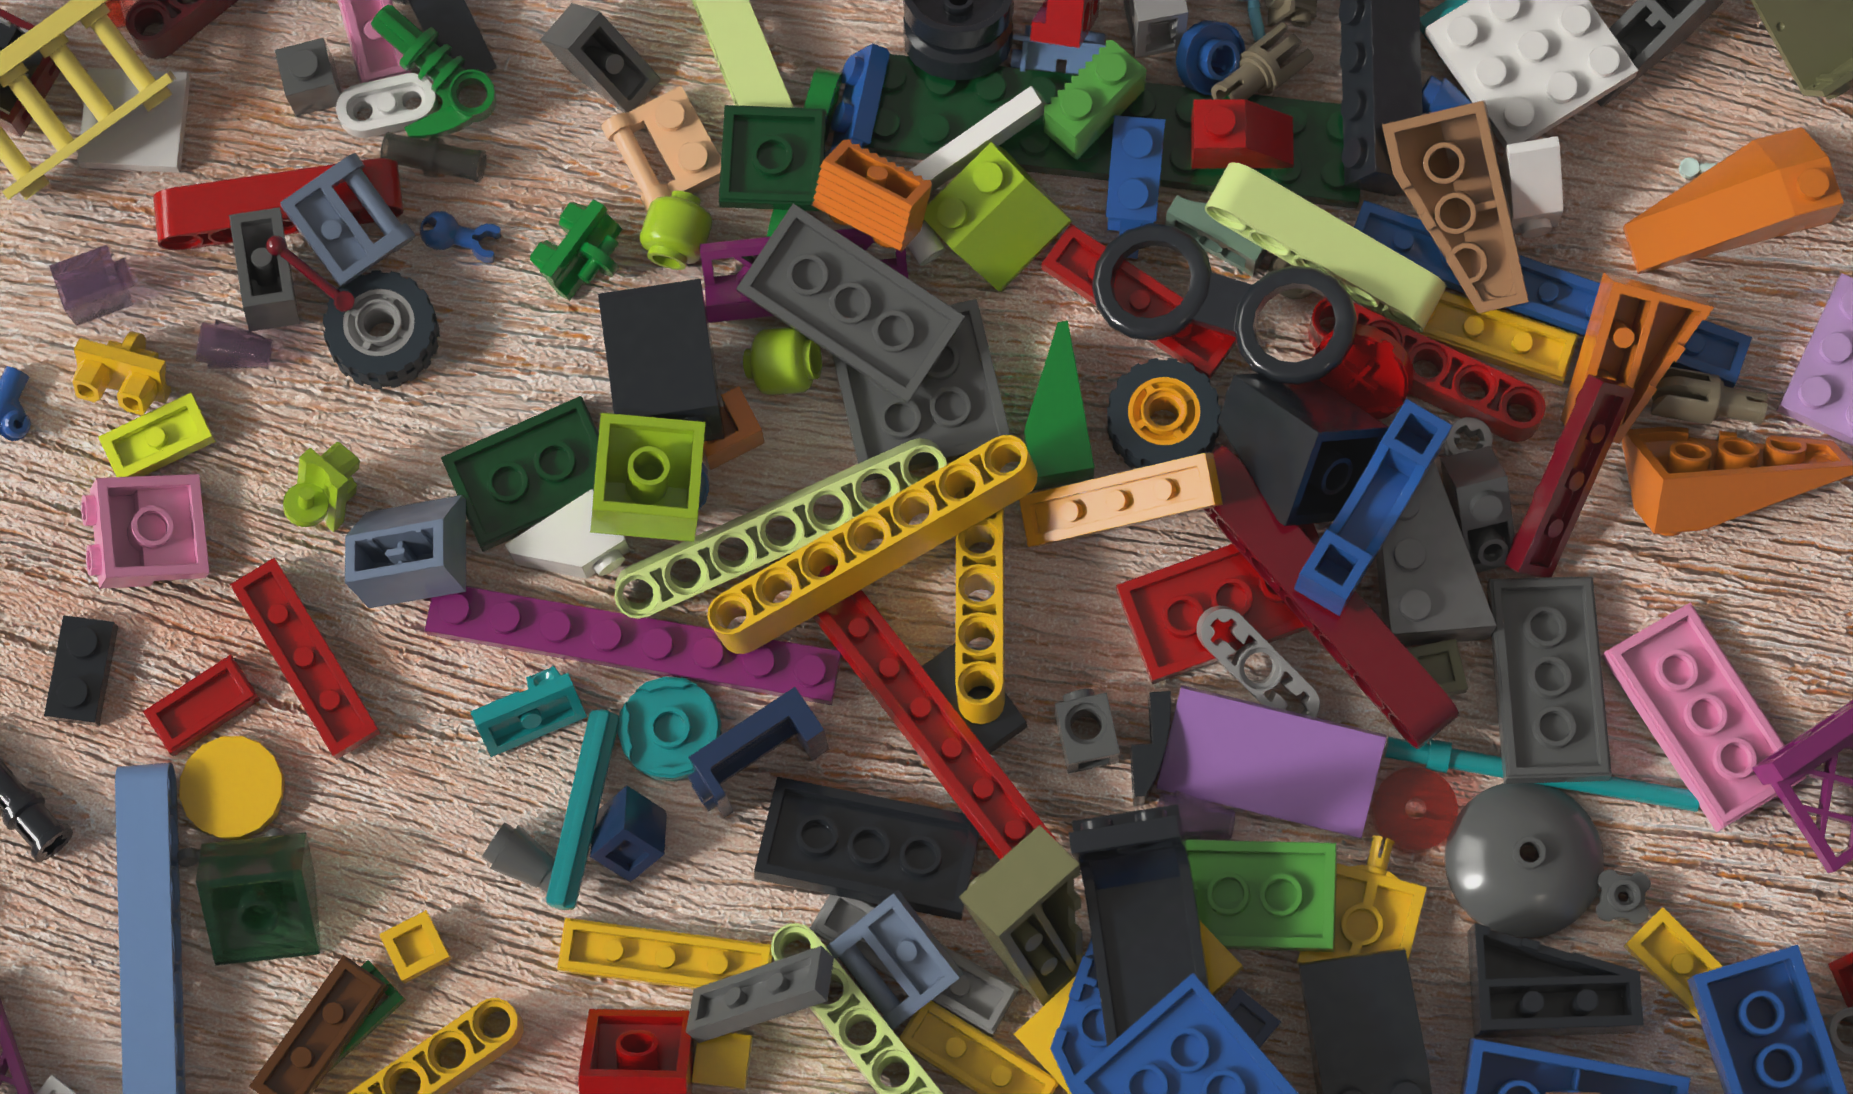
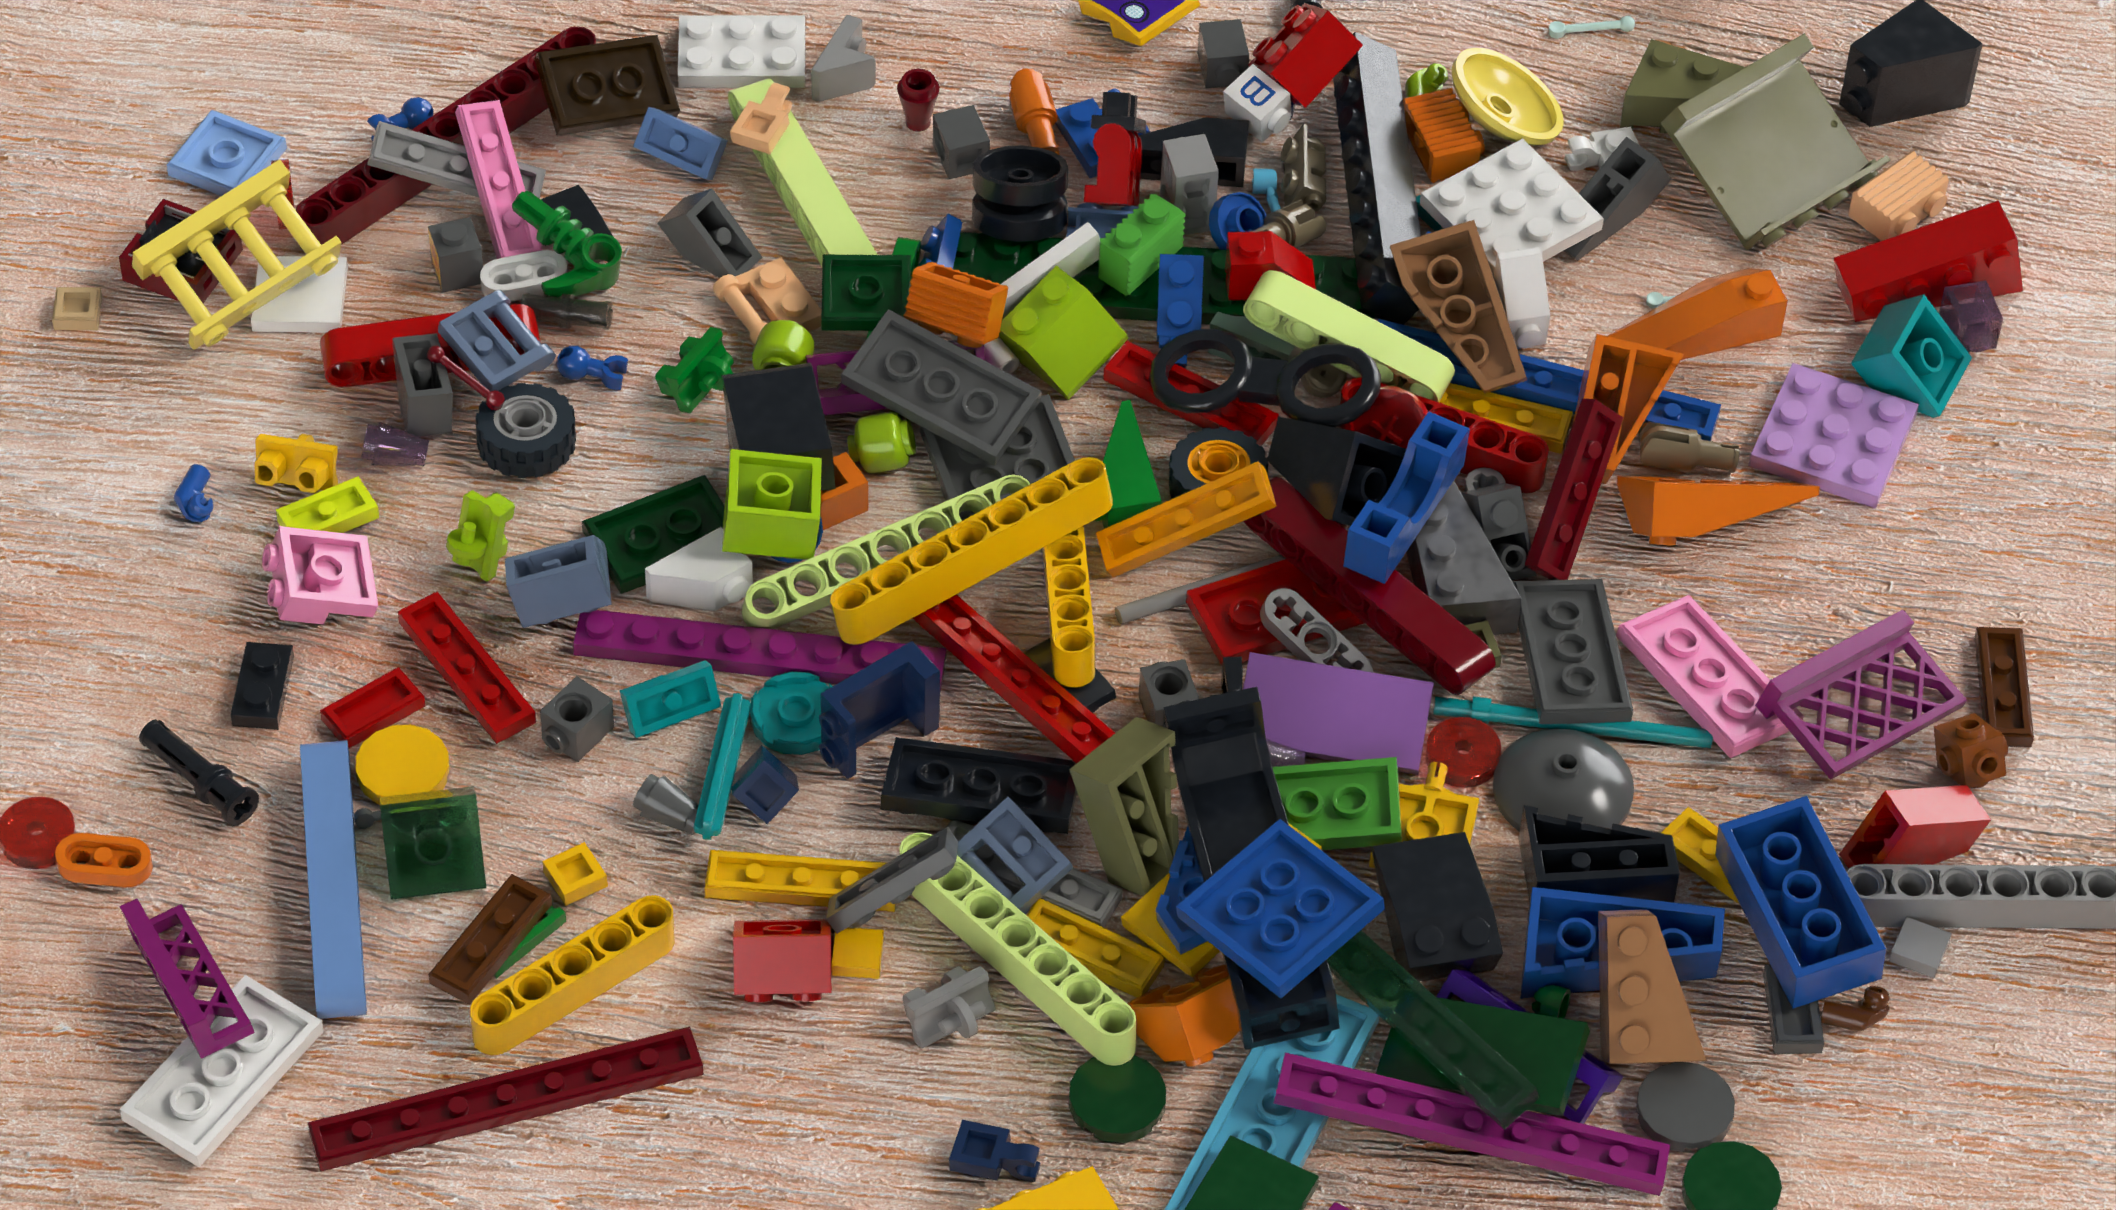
camera: 10 degrees left, 25 degrees down
clear purple brick [49,245,136,326] -> none
dark grey plate [1596,869,1651,925] -> none
none -> dark grey brick [540,676,614,762]
none -> light grey bar [1115,555,1285,624]

